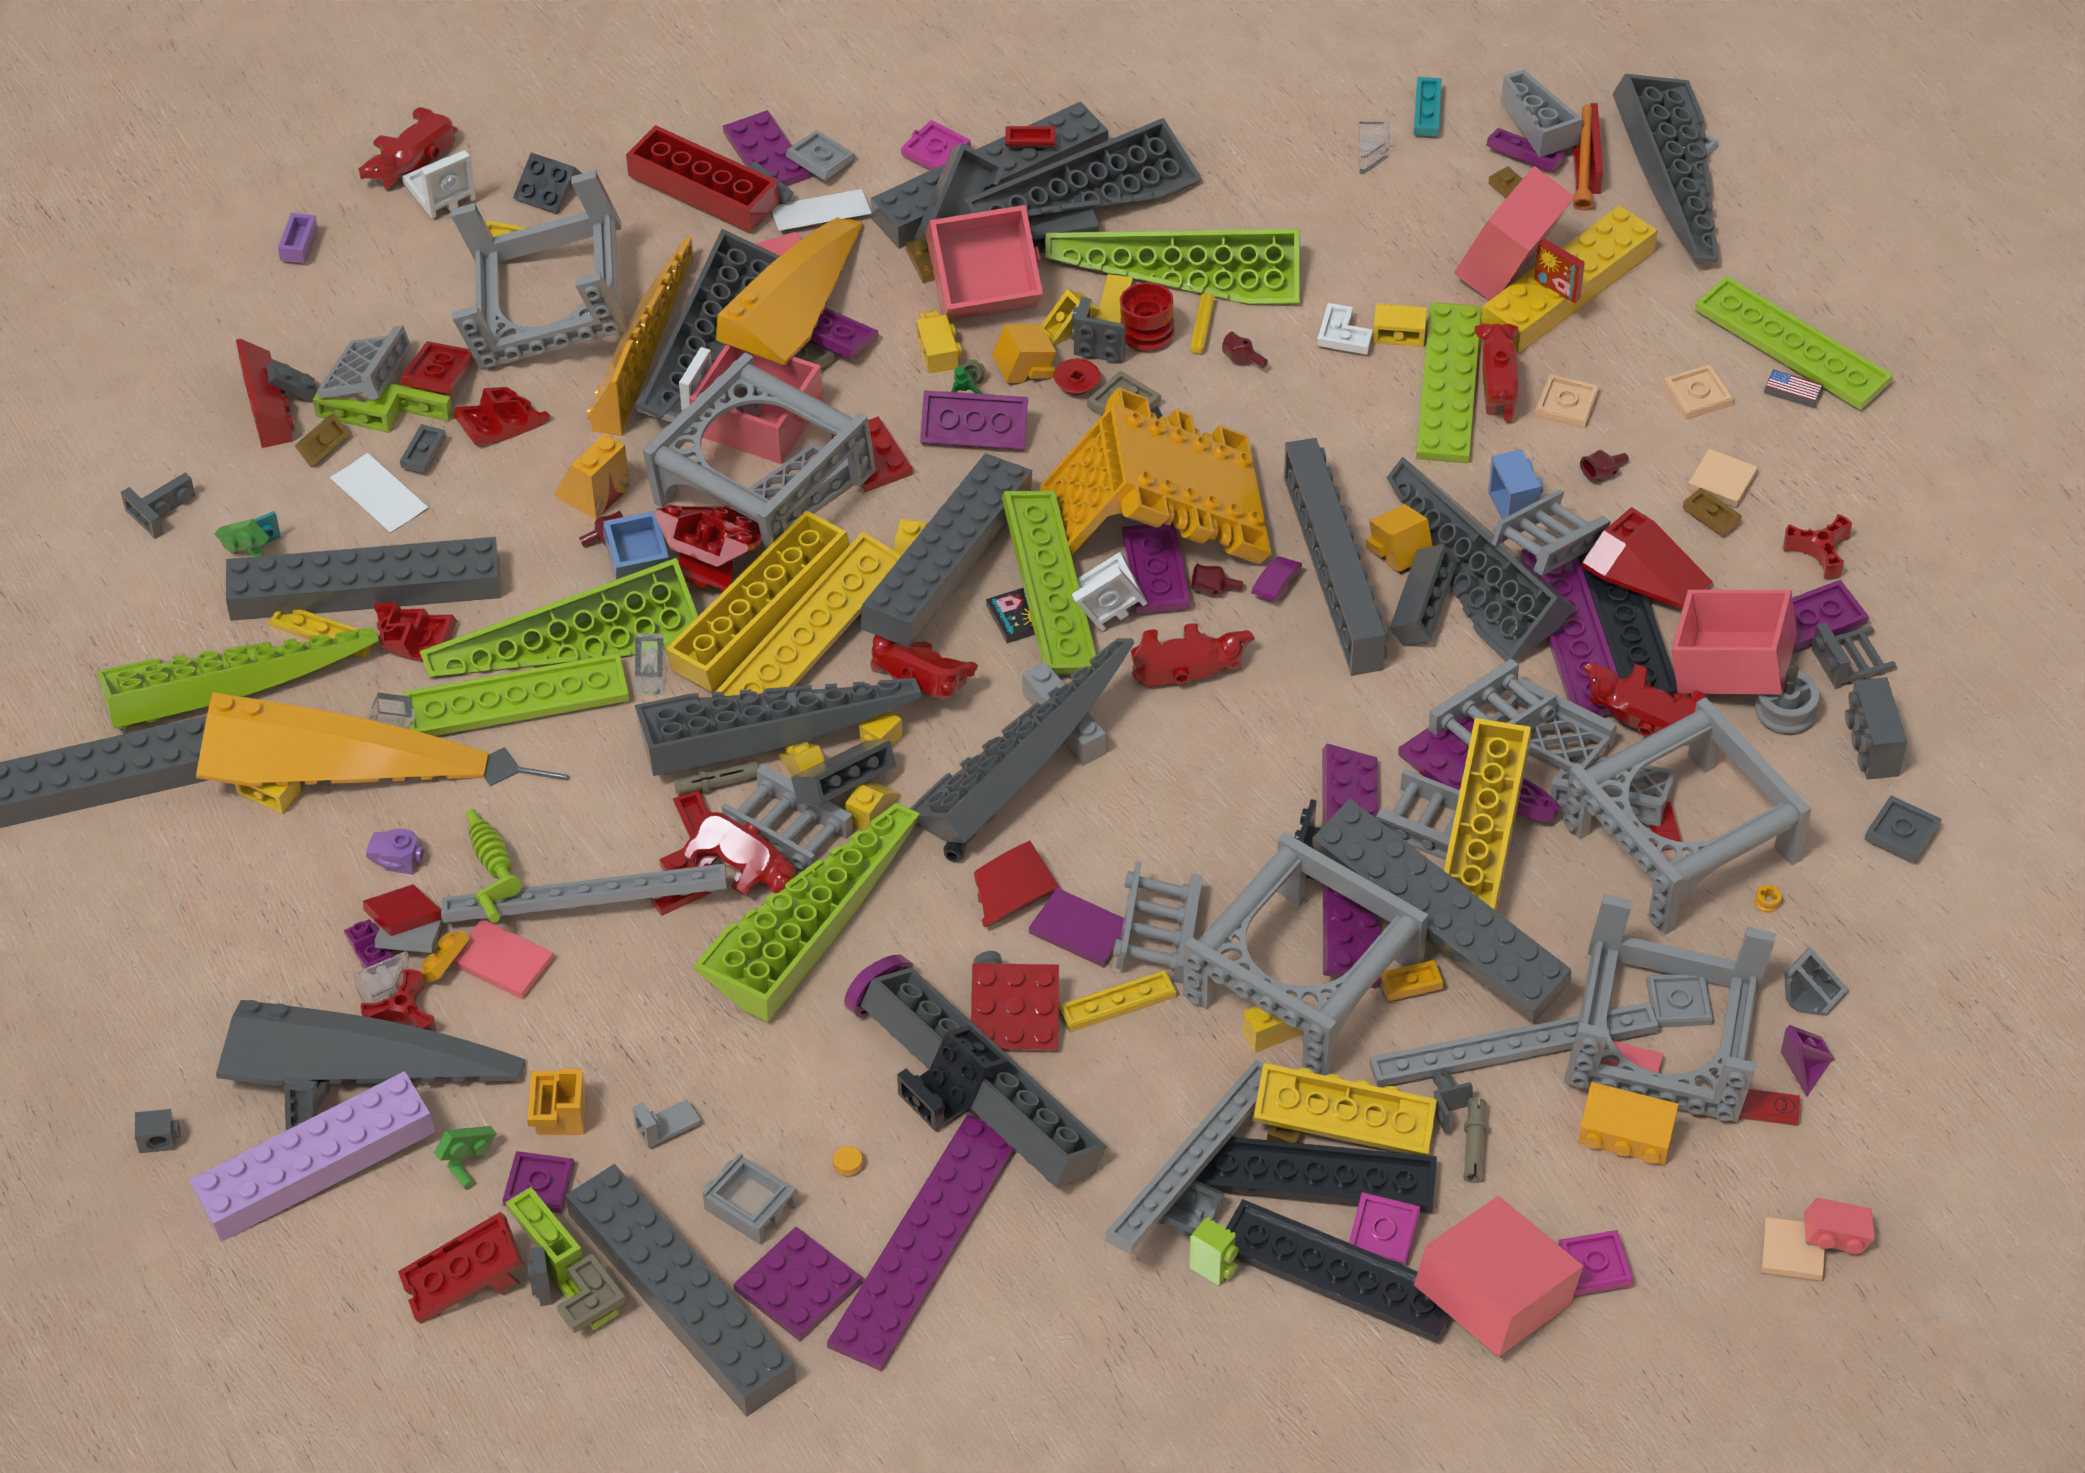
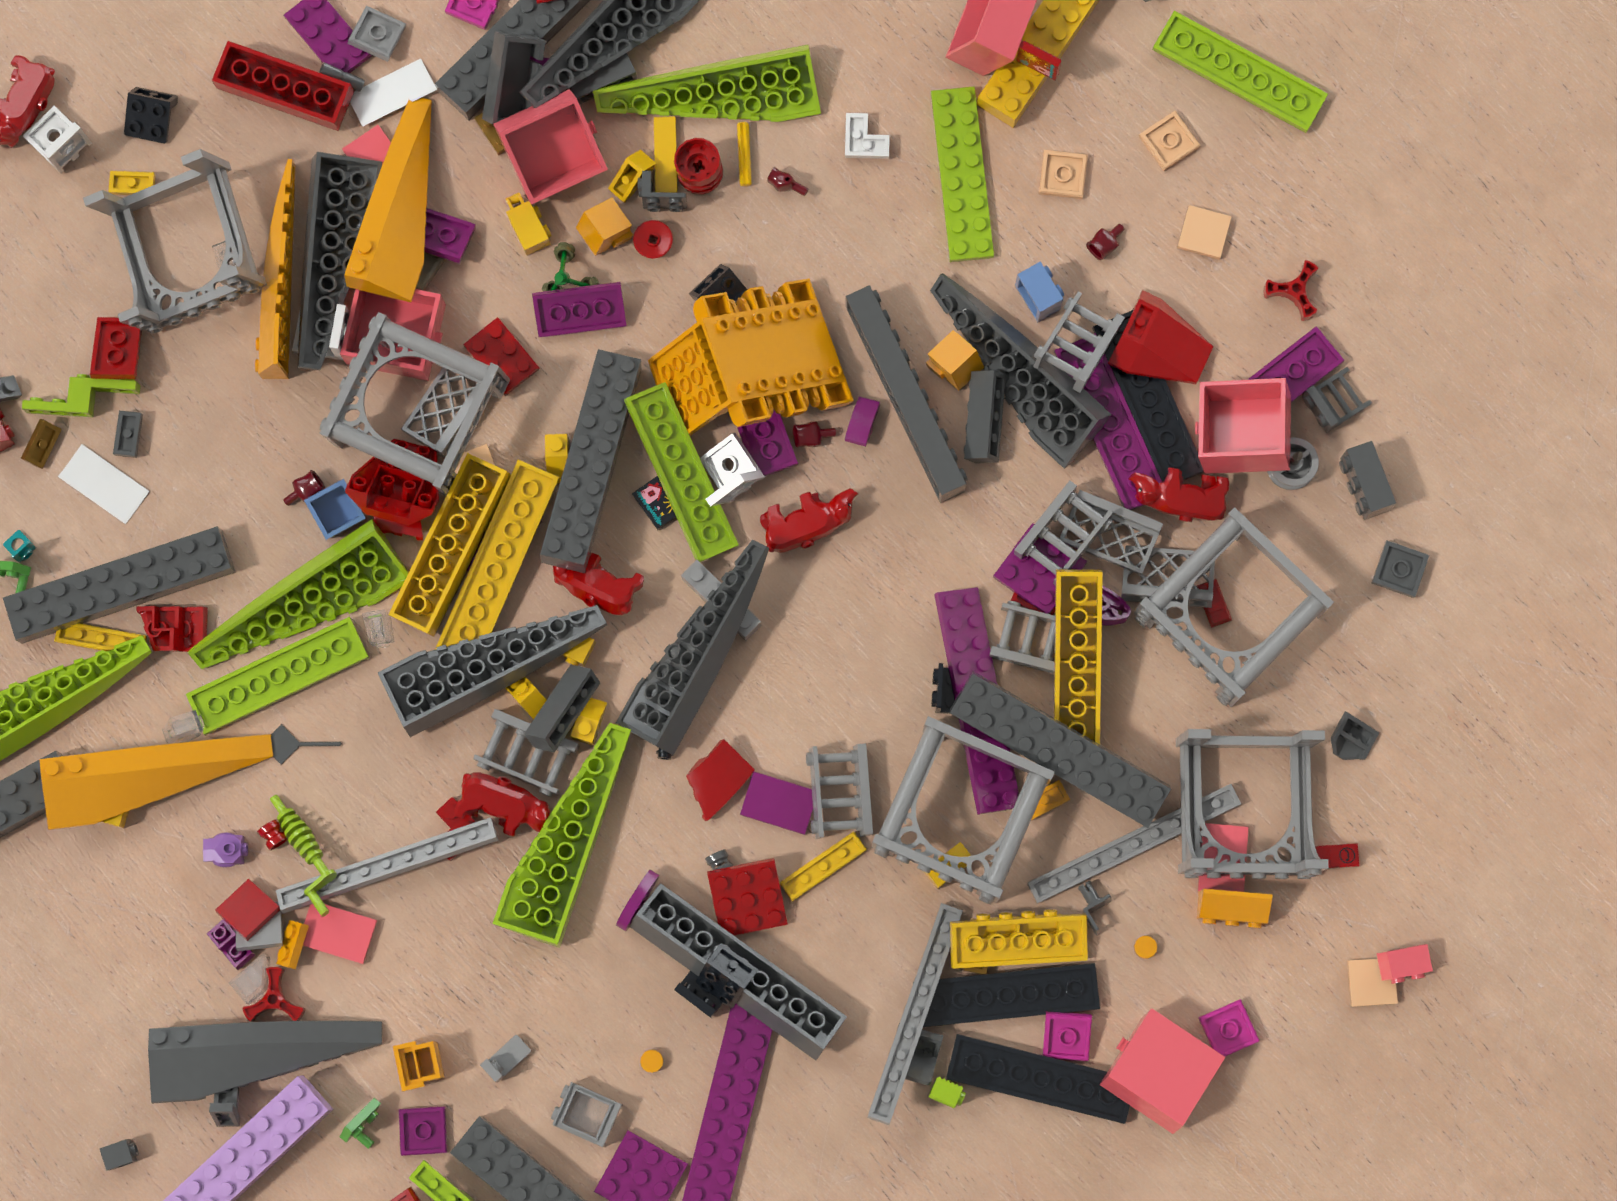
camera: 10 degrees left, 30 degrees up
light grey fence [317,325,412,400] -> none
red slope [454,387,550,445] -> none
light orange slope [555,433,630,519] -> none
red tile [673,790,708,838] -> none
dark tan pin [674,761,758,796] -> none
dark tan plate [1087,370,1161,415] -> none
yellow brick [1372,303,1427,347] -> none
dark tan pin [1463,1097,1488,1183] -> none
red animal [1474,323,1518,423] -> none
light grey tile [1646,974,1713,1028] -> none
pearl gold plate [1683,488,1742,536] -> none
light orange bush [1754,885,1782,913] -> none
tile [1764,369,1823,408] -> none
magenta slope [1781,1025,1835,1097] -> none
none -> red wheel [257,819,288,851]
none -> light orange piece [1134,936,1157,959]

